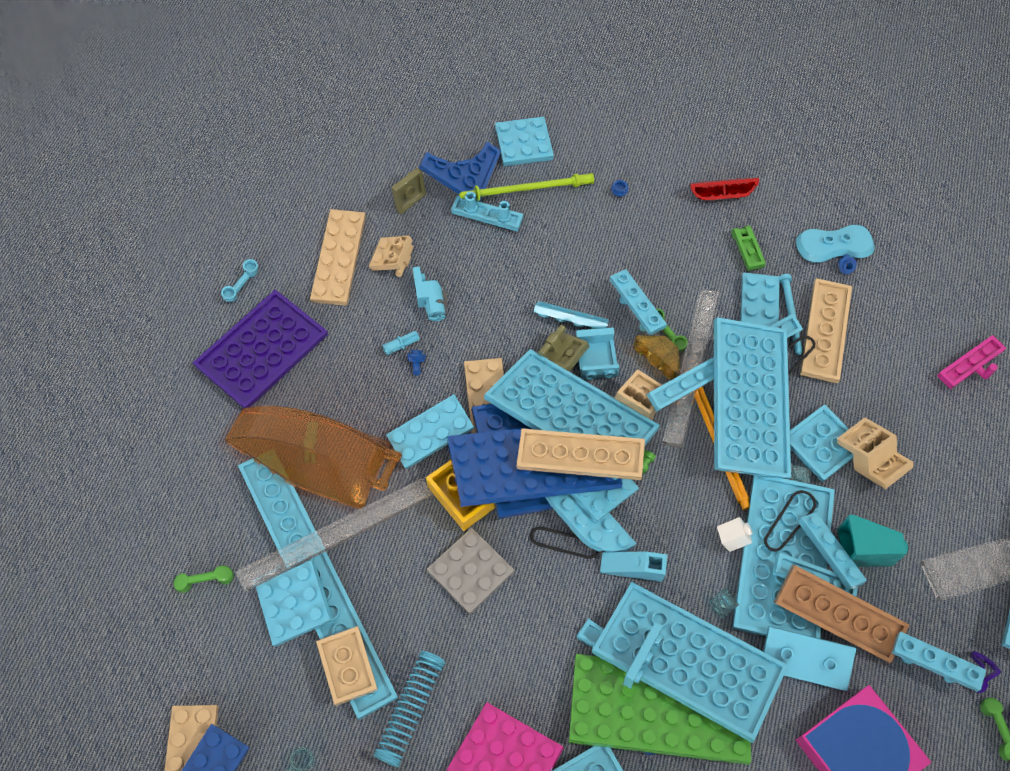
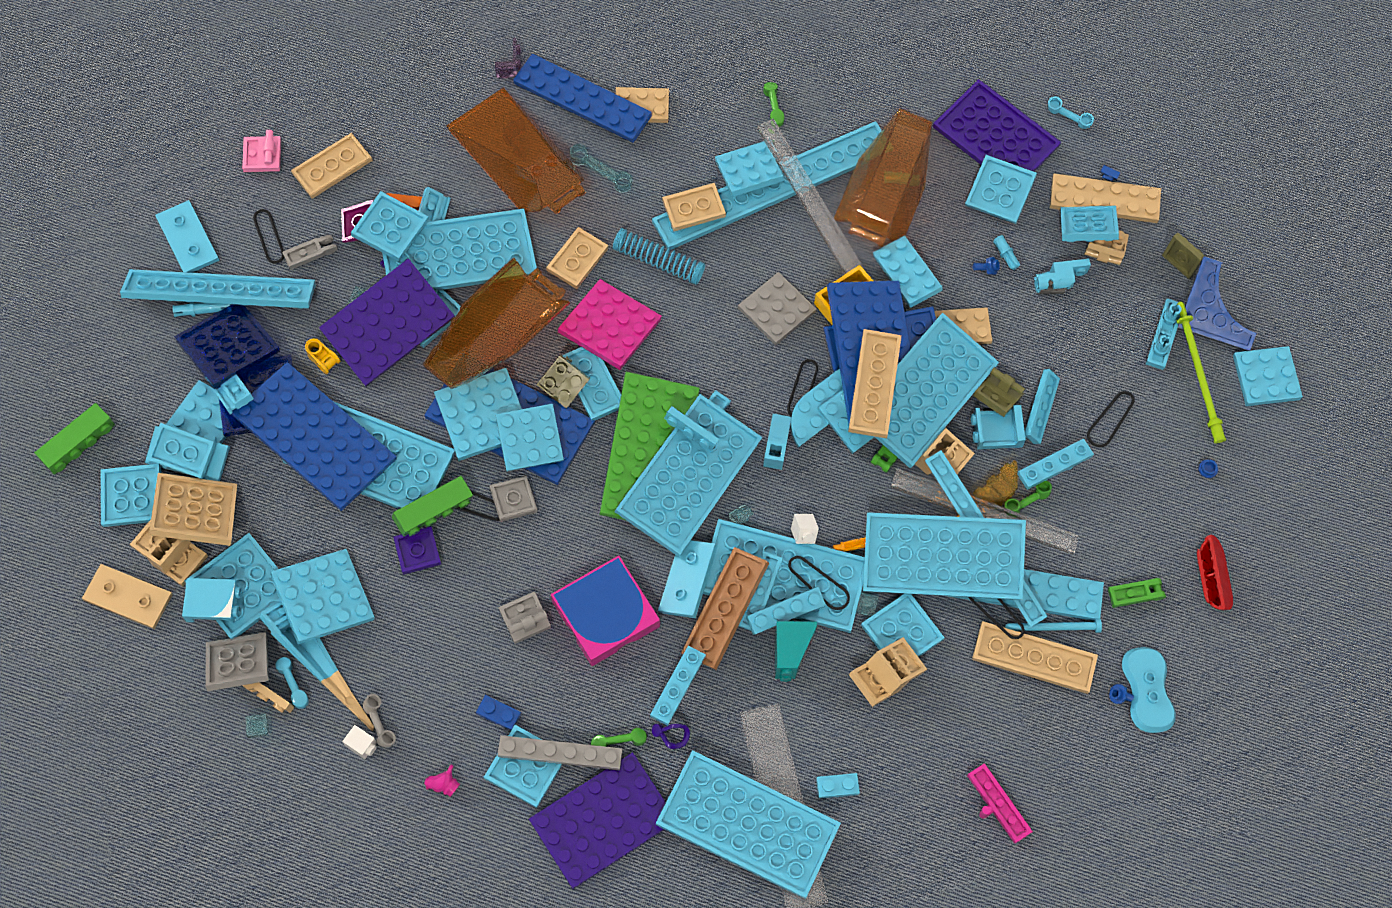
camera: 90 degrees right, 5 degrees up
none -> medium azure plate [816,773,860,799]
none -> medium azure plate [965,155,1037,224]
none -> medium azure plate [1060,206,1119,242]
none -> black piece [1087,391,1135,447]
none -> blue plate [1100,165,1120,182]

